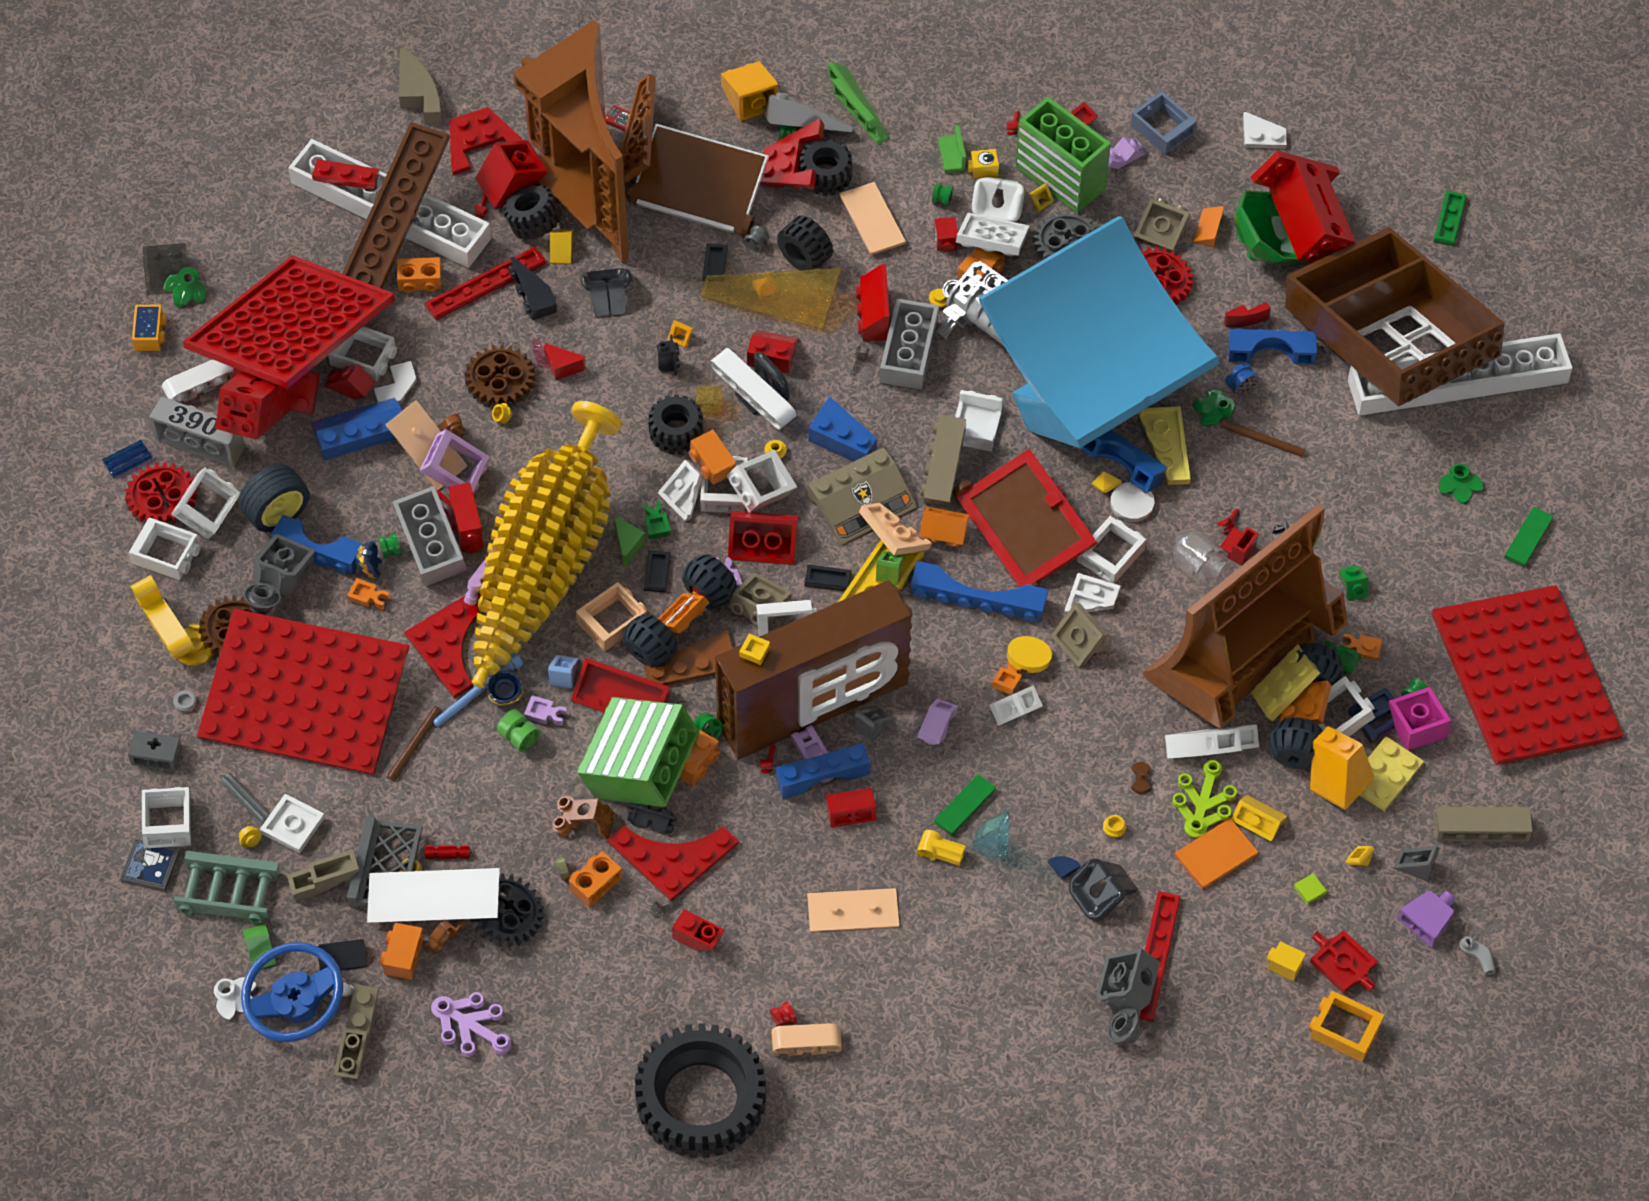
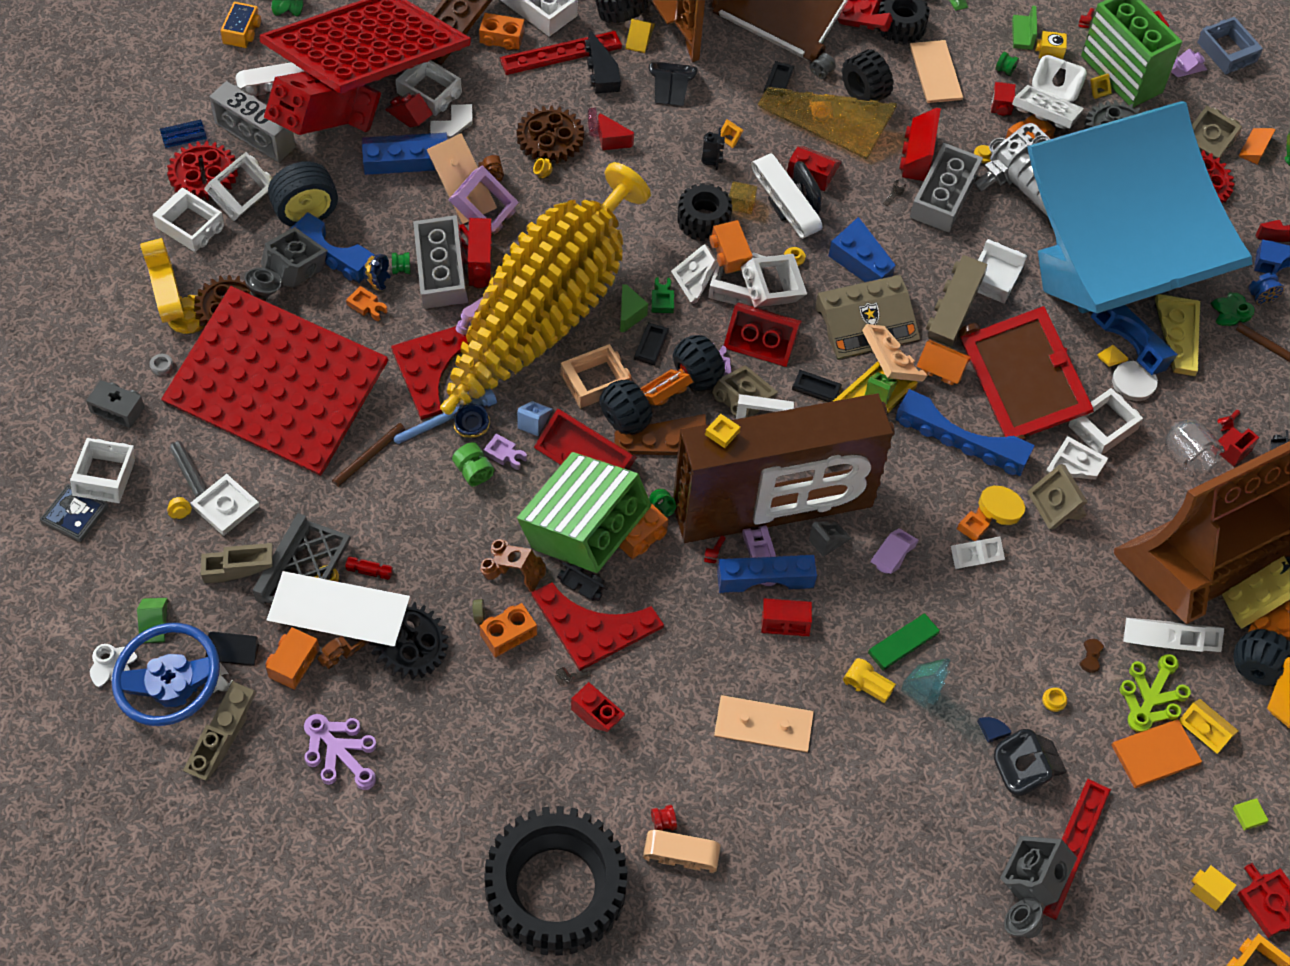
camera: 10 degrees right, 0 degrees up
sand green fence [174,851,281,924] -> none

